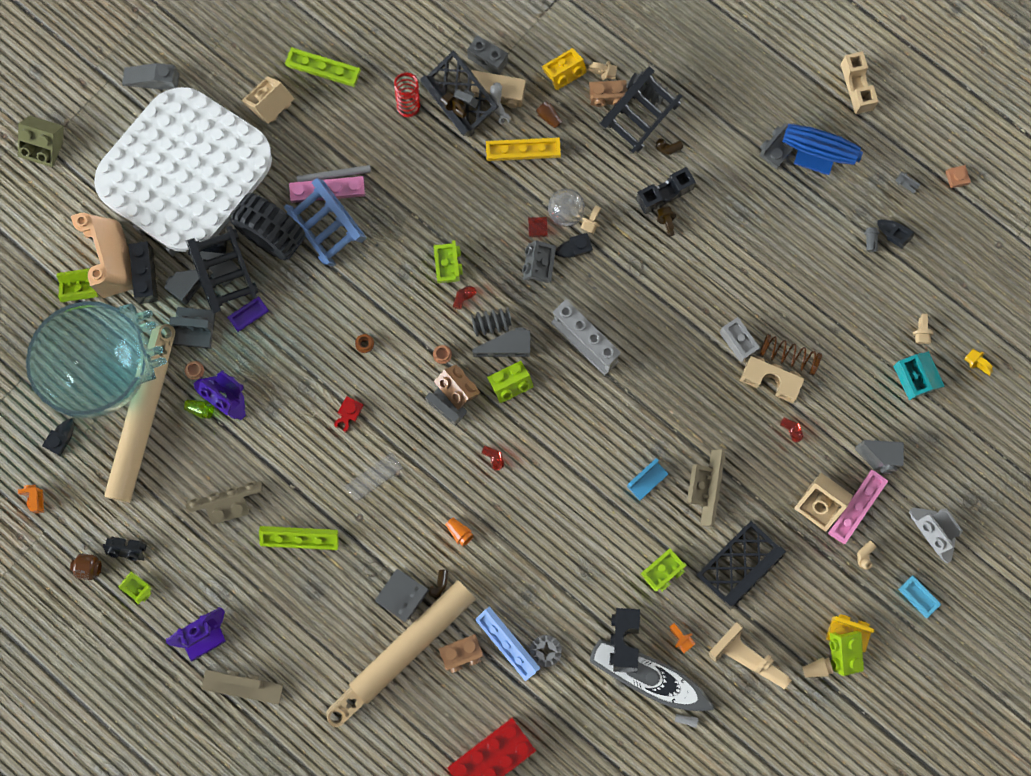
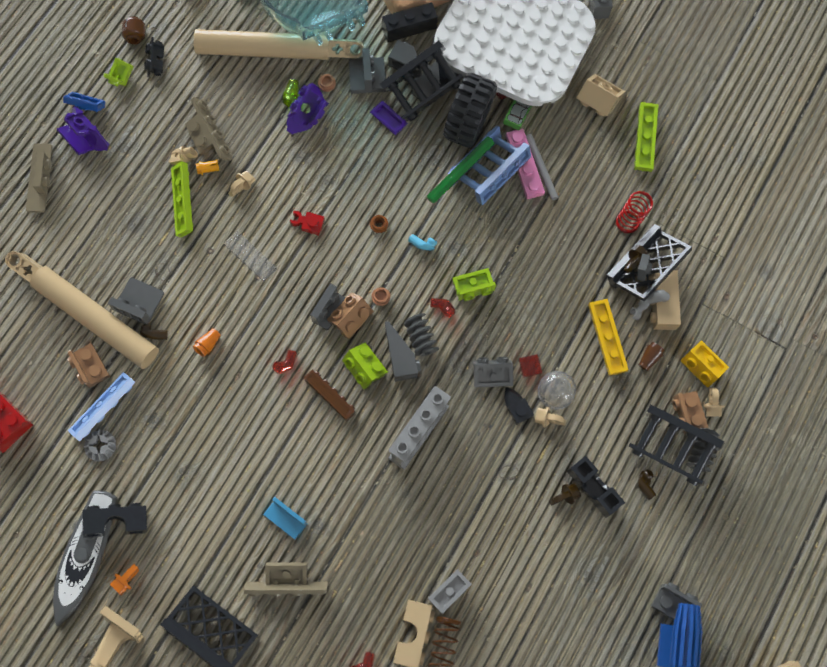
camera: 75 degrees right, 5 degrees down
dark grey brick [467,35,508,75] -> none
lime bracket [640,548,686,592] -> none
light grey piece [675,714,698,728] -> none
none -> blue plate [63,92,106,112]
none -> tan piece [169,146,198,165]
none -> light orange pin [196,159,220,176]
none -> tan piece [228,171,255,197]
none -> reddish brown piece [304,369,355,421]
none -> medium azure arm [408,234,437,251]
none -> green axle [427,137,494,204]
none -> tile [503,100,532,130]

